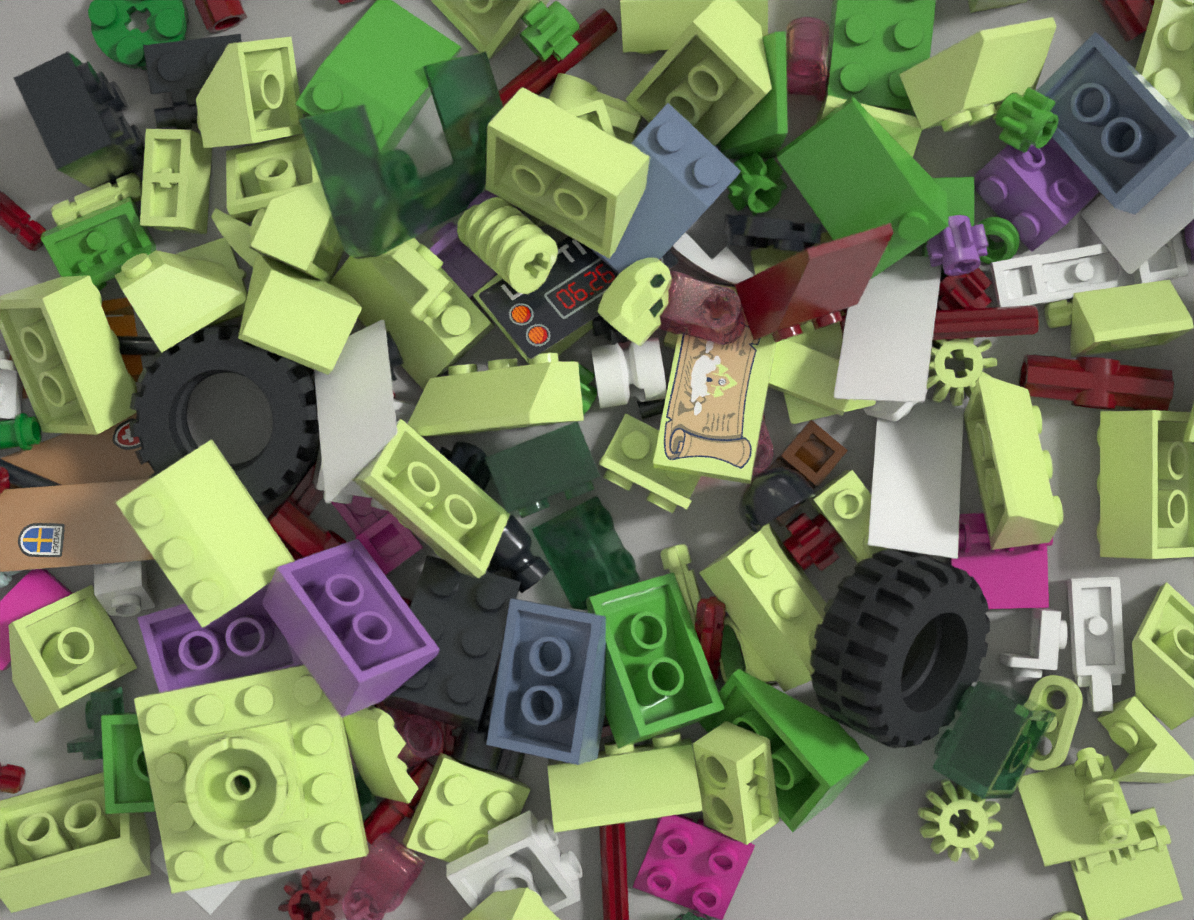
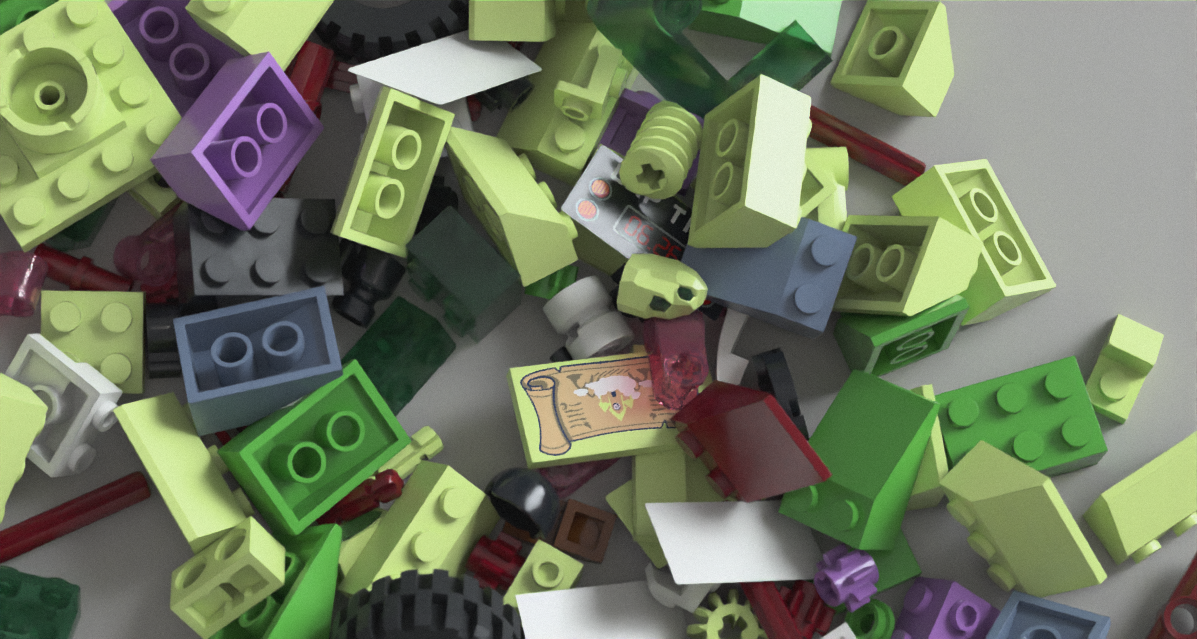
camera: 65 degrees right, 15 degrees down
dark pink slope [331,495,423,575] -> none
yellowish green slope [343,707,419,804] -> none
bright green gear [519,1,580,62] -> none
yellowish green bracket [599,413,701,513] -> none
dark pink hinge [633,814,755,920] -> none
bright green gear [727,152,787,216] -> none
clear pink piece [785,17,829,102] -> none
bright green gear [995,87,1059,153] -> none

